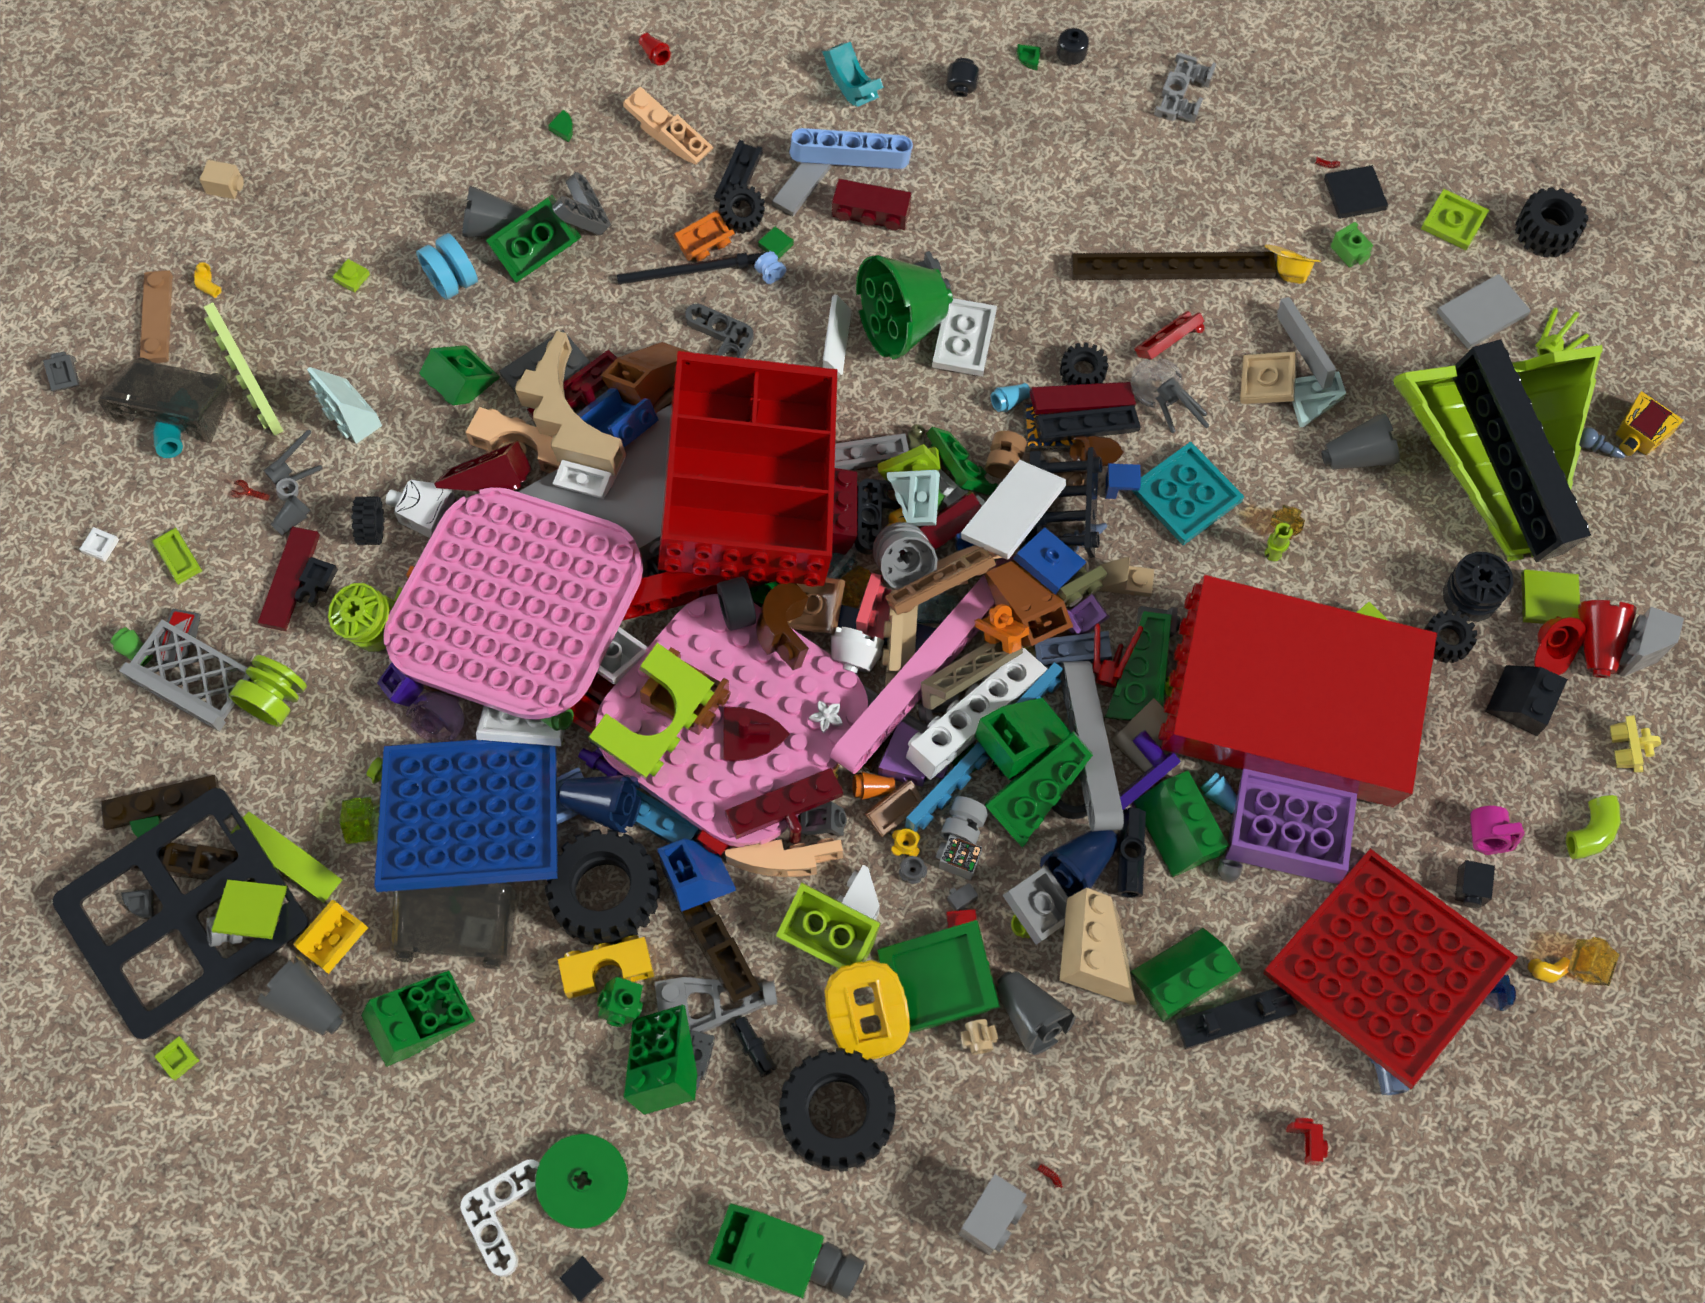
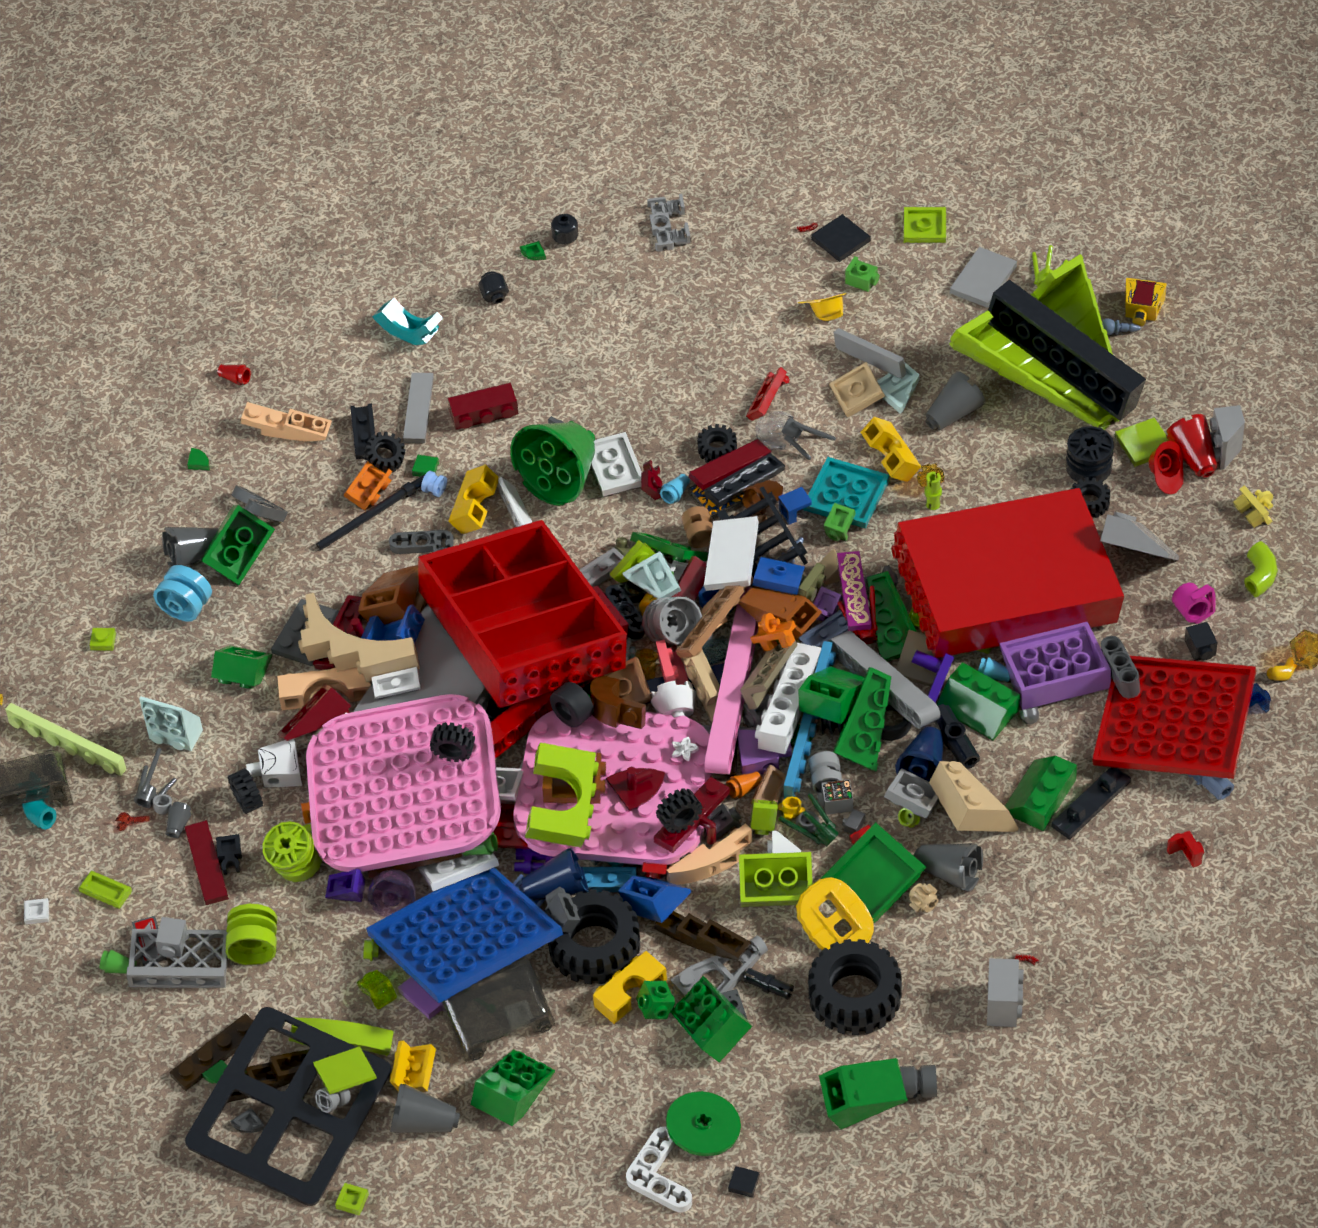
camera: 25 degrees left, 15 degrees down
light blue beam [790,128,913,169] -> none
dark brown plate [1071,251,1276,280] -> none
black slope [1485,665,1568,736] -> none
black tyre [1515,187,1588,257] -> none
none -> light grey brick [156,917,188,957]
none -> black tyre [430,722,475,762]
none -> yellow arch [448,464,500,534]
none -> dark grey piece [545,887,580,932]
none -> dark red plate [641,460,663,500]
none -> black tyre [656,788,703,833]
none -> lime slope [750,799,778,835]
none -> dark green plant [778,793,839,847]
none -> bright green bracket [824,503,856,541]
none -> magenta tile [837,551,871,631]
none -> yellow arch [860,417,922,482]
none -> light grey slope [1101,511,1179,560]
none -> dark grey beam [1101,636,1140,698]

